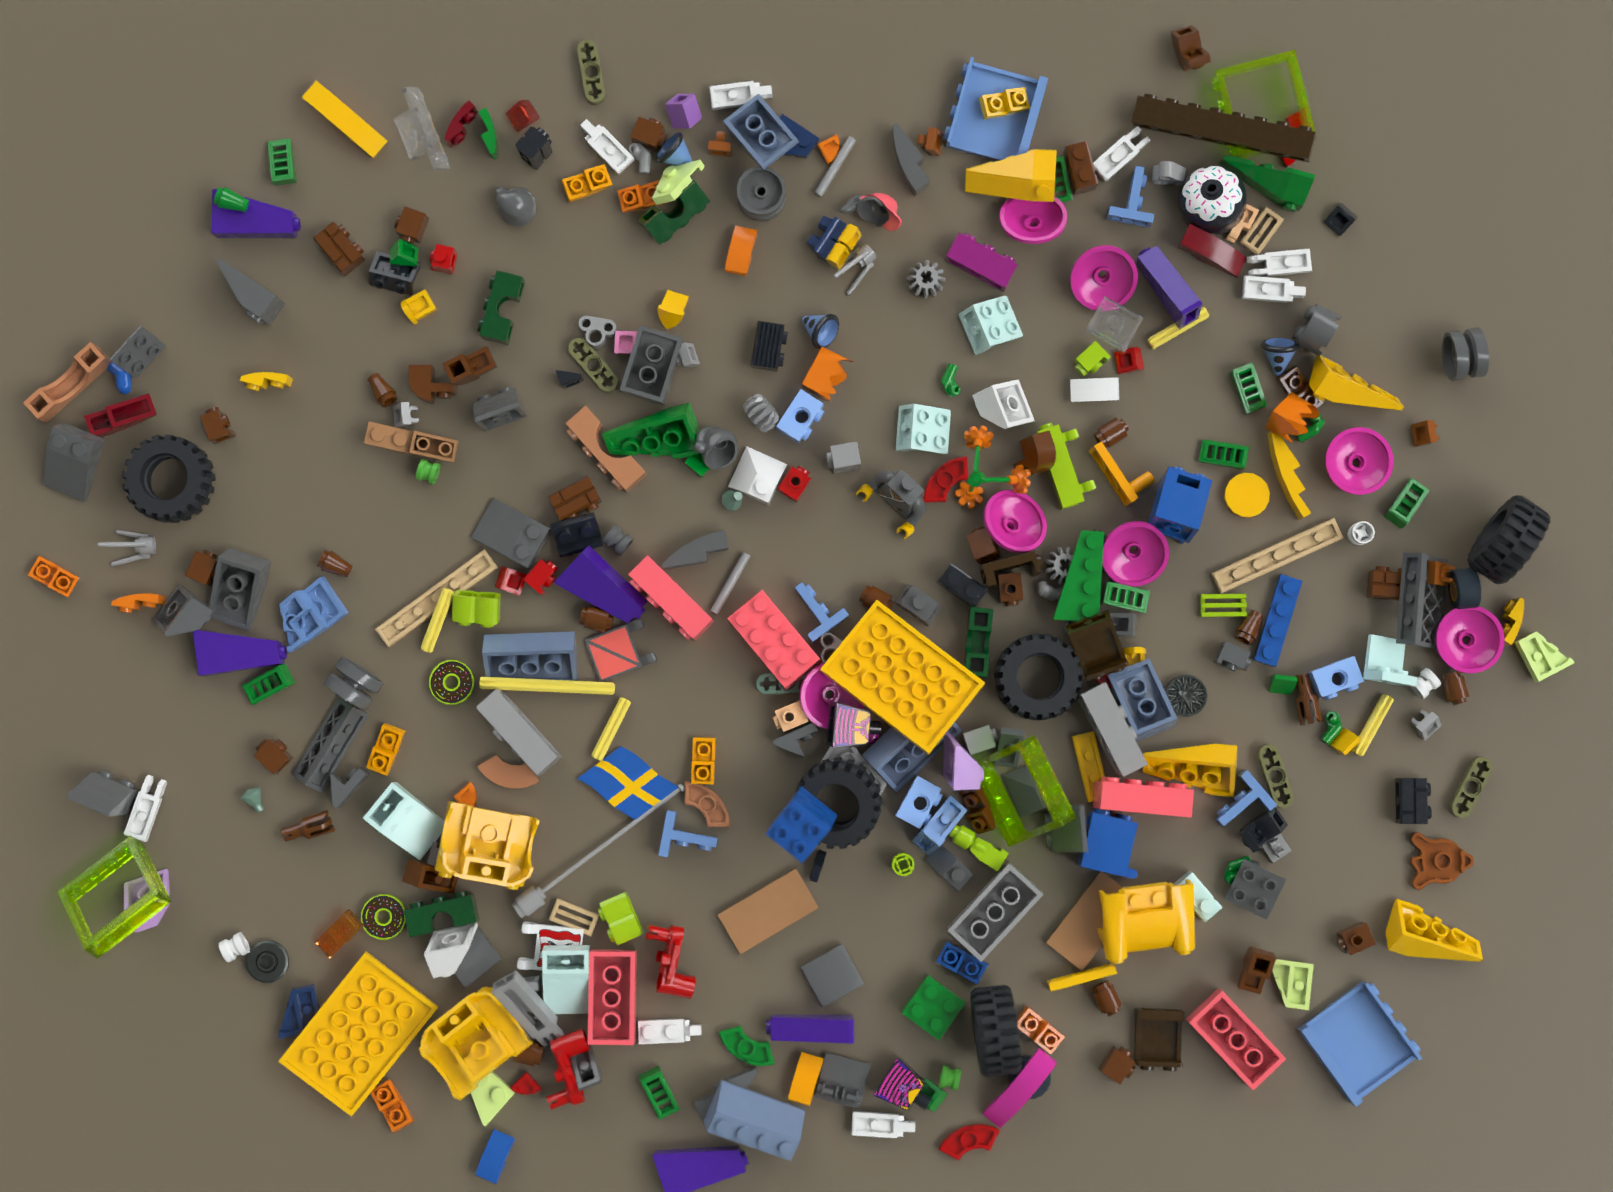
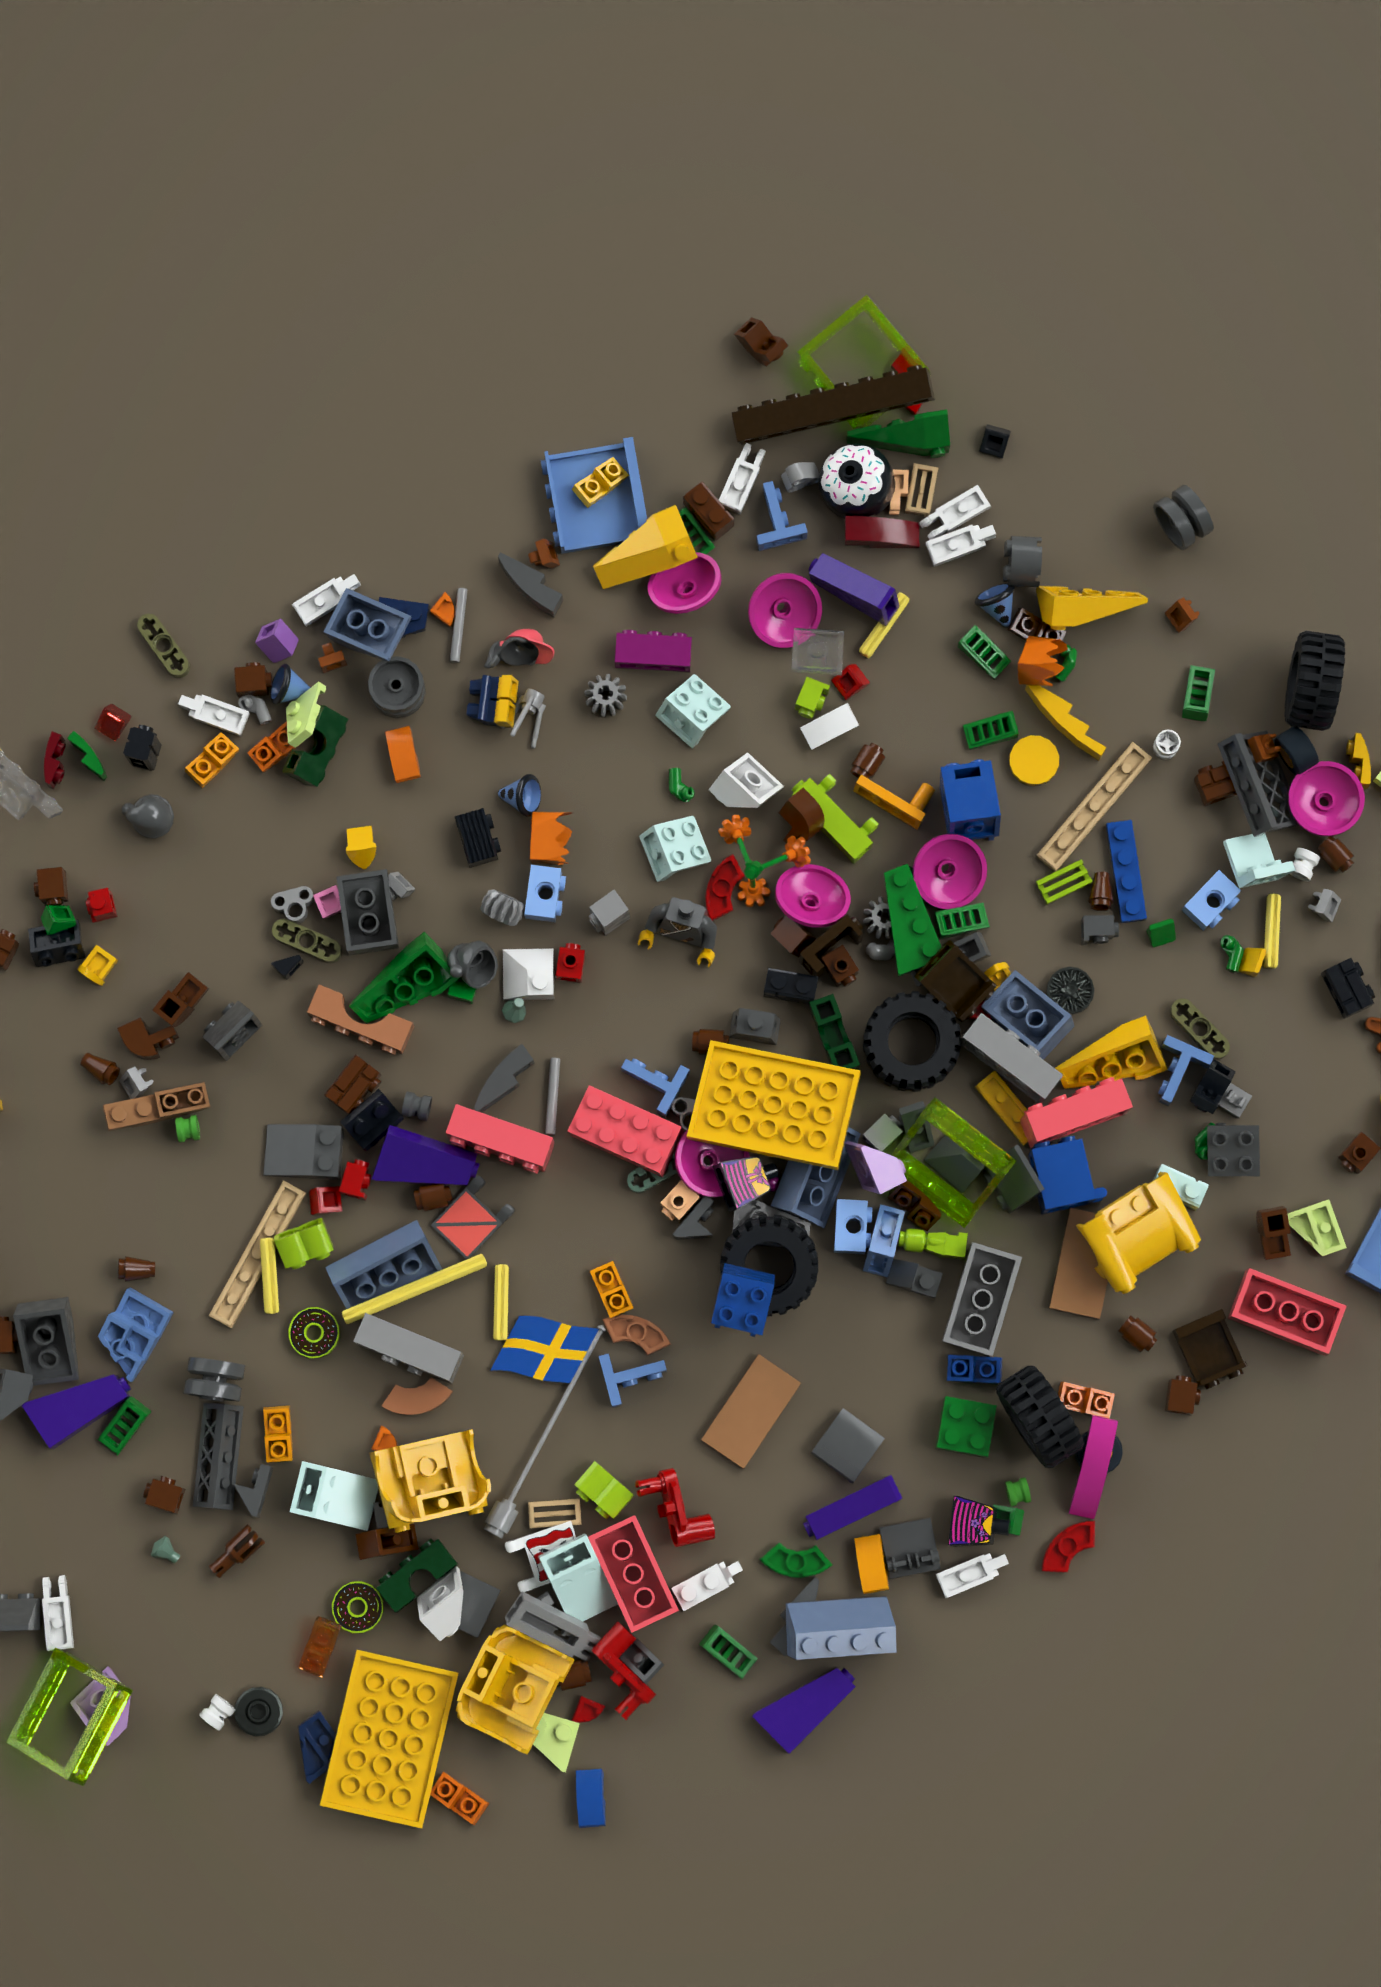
camera: 25 degrees left, 5 degrees down
dark green arch [478,270,525,345] -> none
black tile [809,850,827,883] -> none
lime wheel [891,852,915,876] -> none
yellow tile [1047,963,1117,991] -> none
reddish brown arm [1294,673,1323,726] -> none
dark pink dish [1325,427,1394,495] -> none

